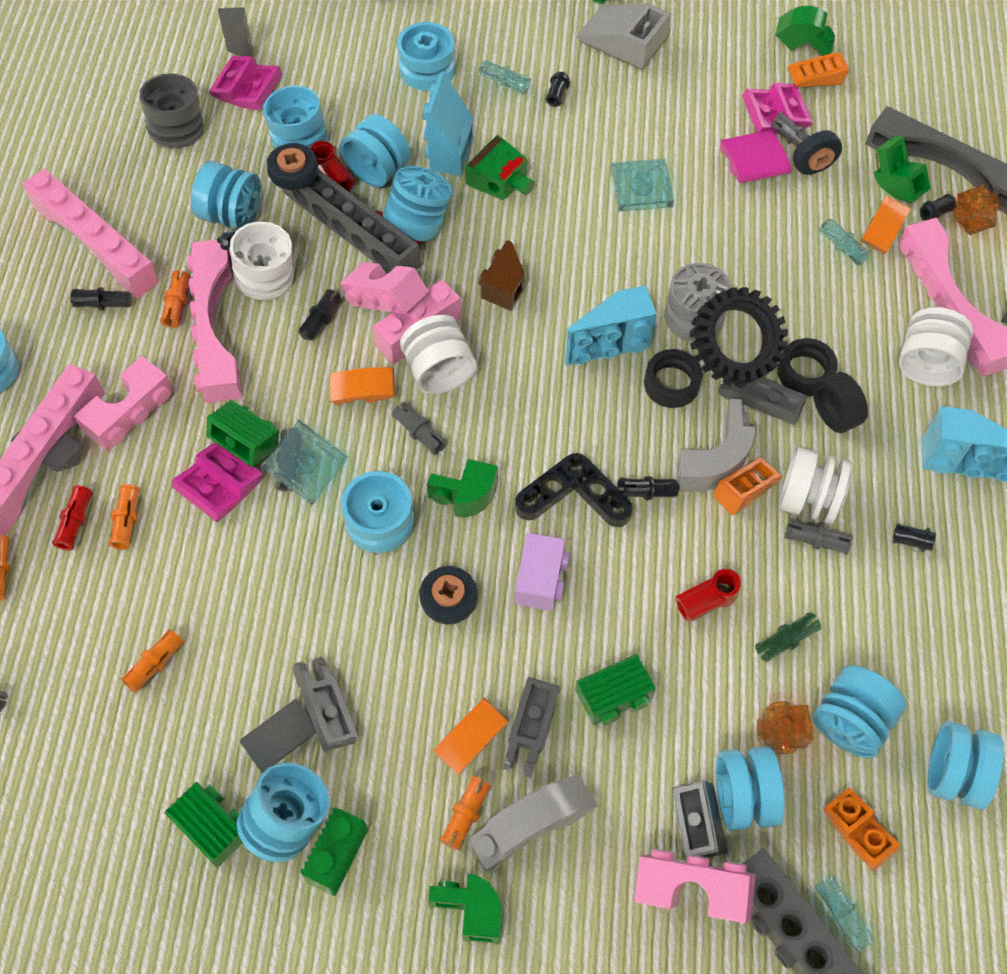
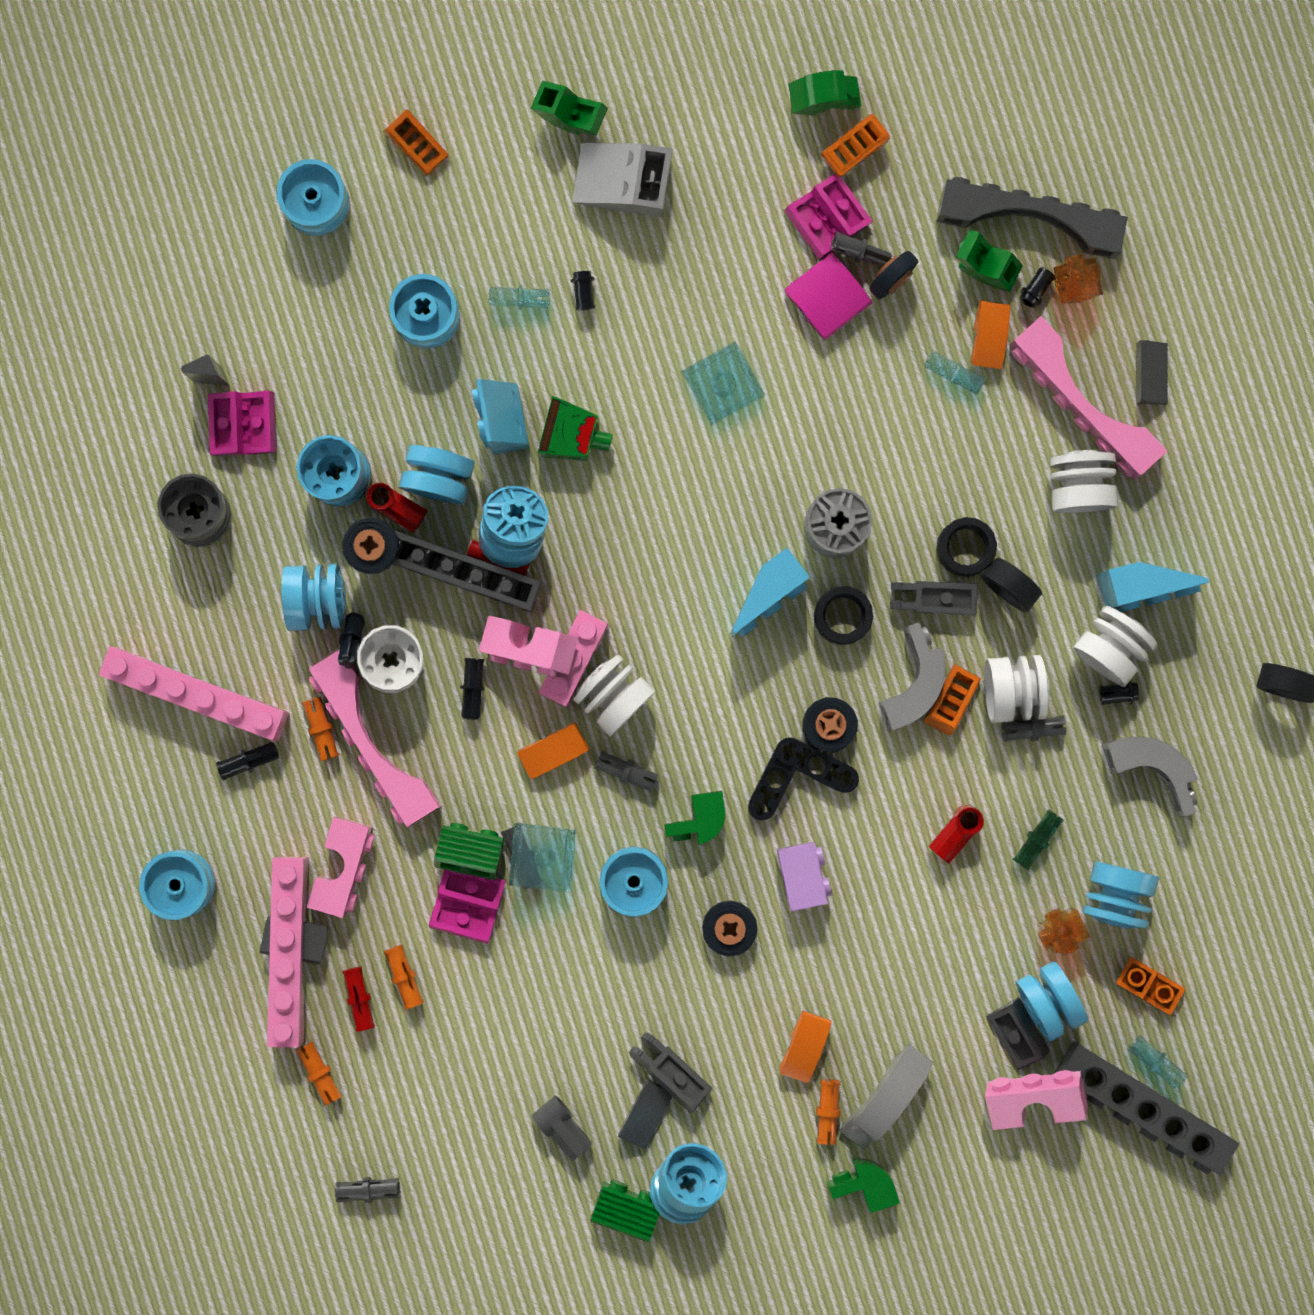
camera: 25 degrees left, 25 degrees up
orange pin [121,629,184,693] -> none
green brick [300,807,368,896] -> none
reddish brown slope [478,240,525,311] -> none
dark grey hinge [503,677,560,778] -> none
green brick [575,654,656,725] -> none
black axle [617,476,680,500] -> none
black tyre [689,287,788,385] -> none
medium azure wheel [927,720,1004,810] -> none
none -> dark grey piece [531,1095,592,1161]
none -> black wheel [803,697,858,752]
none -> white wheel [1072,606,1157,687]
none -> light grey arch [1102,737,1198,817]

